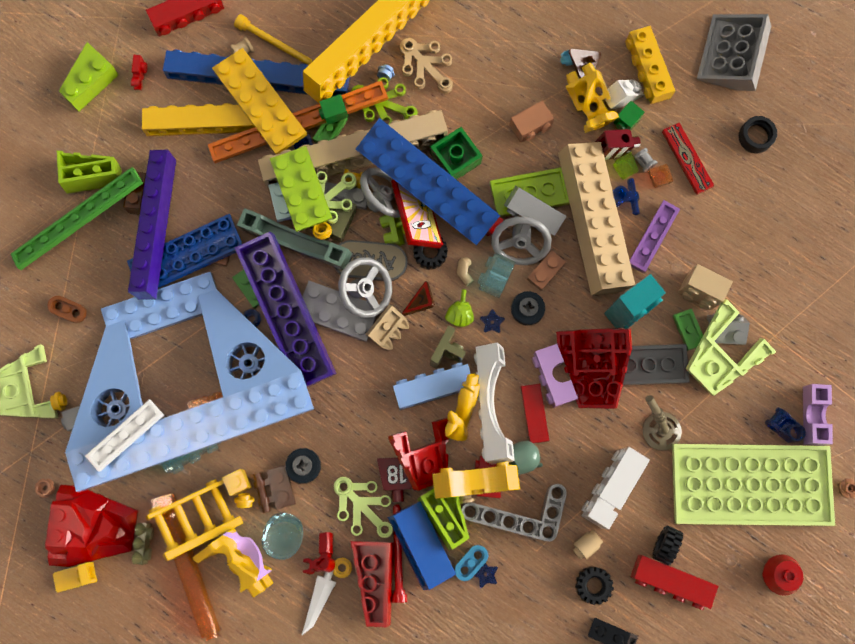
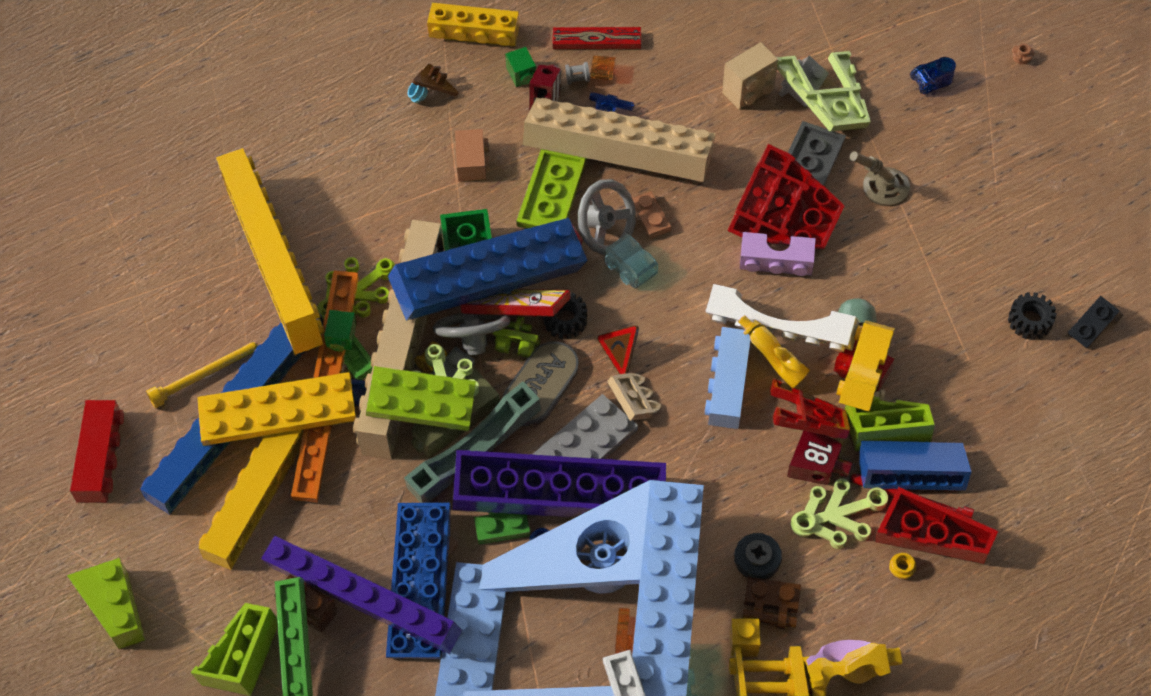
camera: 60 degrees left, 20 degrees down
red plate [131,54,147,90] -> none
tan bush [230,37,254,53] -> none
yellow plate [234,493,254,508] -> none
clear light blue piece [262,512,303,560] -> none
light aqua plate [268,182,291,222] -> none
white bar [302,571,336,635] -> none
red bar [303,532,335,575] -> none
yellow plate [313,222,332,240] -> none
light grey piece [338,257,393,318] -> none
light blue plate [377,64,395,81] -> none
tan plant [400,38,453,94] -> none
olive bracket [430,325,466,369] -> none
lime piece [445,289,474,327] -> none
dark azure plate [454,545,488,581] -> none
tan arm [457,257,474,286] -> none
light grey beam [461,484,566,542] -> none
clear blue plate [474,563,498,588] -> none
clear blue plate [480,309,505,333] -> none
light grey brick [504,186,567,236] -> none
black wheel [511,291,545,325] -> none
red tile [520,383,550,444] -> none
yellow hips [565,63,619,133] -> none
tan brick [573,530,603,560] -> none
white piece [581,447,650,530] -> none
teal brick [604,274,666,329] -> none
white slope [605,80,644,109] -> none
clear neon green slope [613,152,639,180] -> none
medium lavender plate [630,200,680,274] -> none
red brick [630,554,719,610] -> none
black tyre [652,525,683,566] -> none
bright green plate [672,308,703,351] -> none
yellowish green plate [672,444,835,526] -> none
red cone [762,554,804,596] -> none
lavender arch [803,384,833,446] -> none

